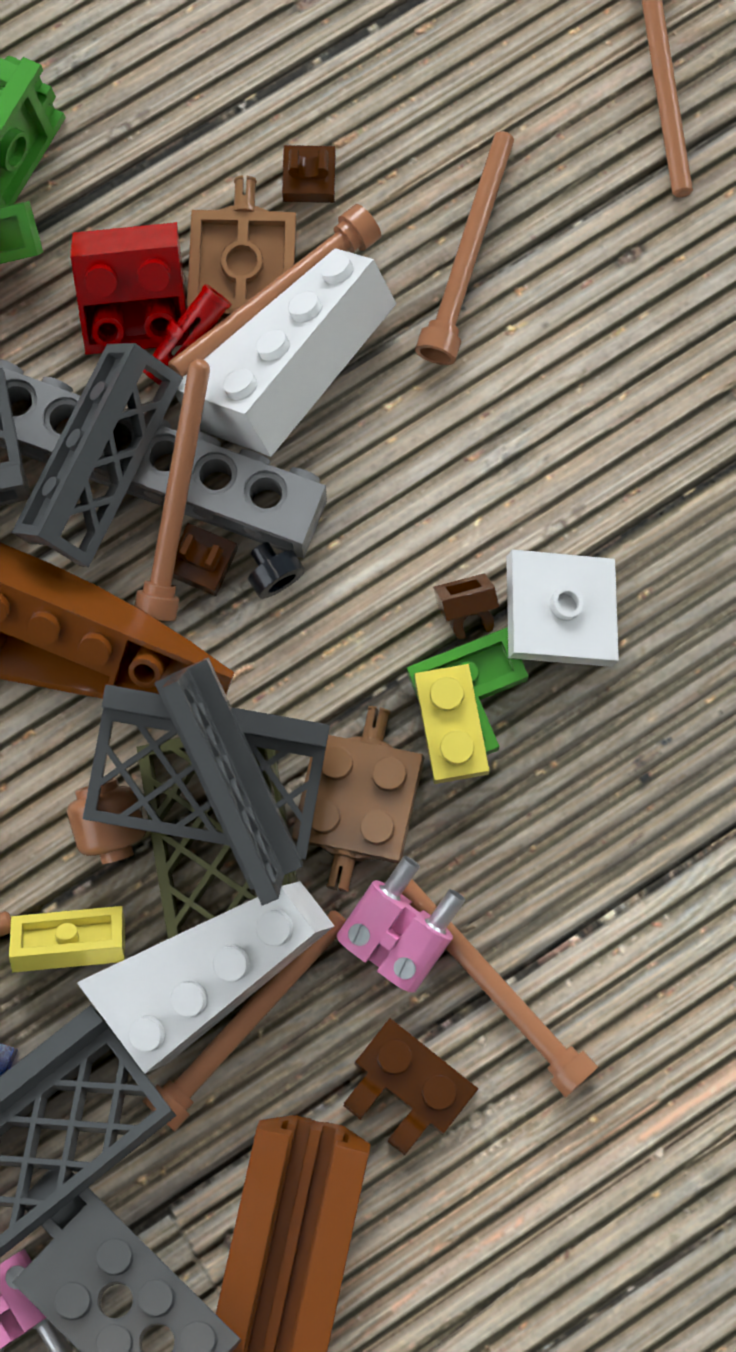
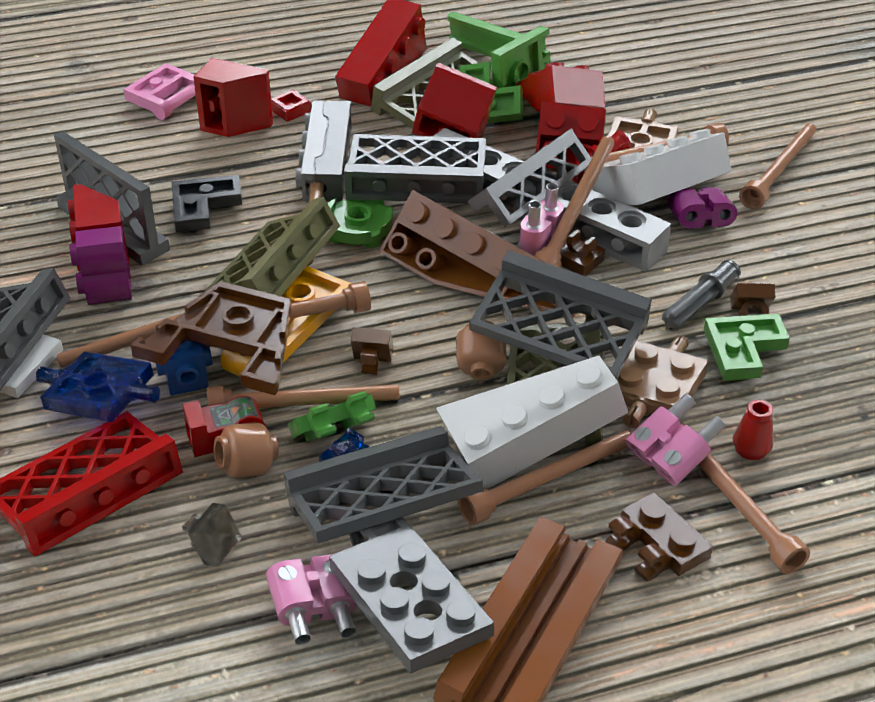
camera: 15 degrees right, 35 degrees down
light yellow plate [9,906,125,973] -> none
dark grey fence [154,657,303,906] -> none
black tile [248,542,305,599] -> none
reddish brown tile [282,145,336,203] -> none
light yellow plate [414,664,489,784] -> none
white plate [506,549,619,667] -> none
none -> slope [515,62,606,111]
none -> bright pink piece [517,183,564,256]
none -> dark grey axle [662,259,741,330]
none -> magenta piece [668,185,738,229]
none -> red cone [732,399,774,460]

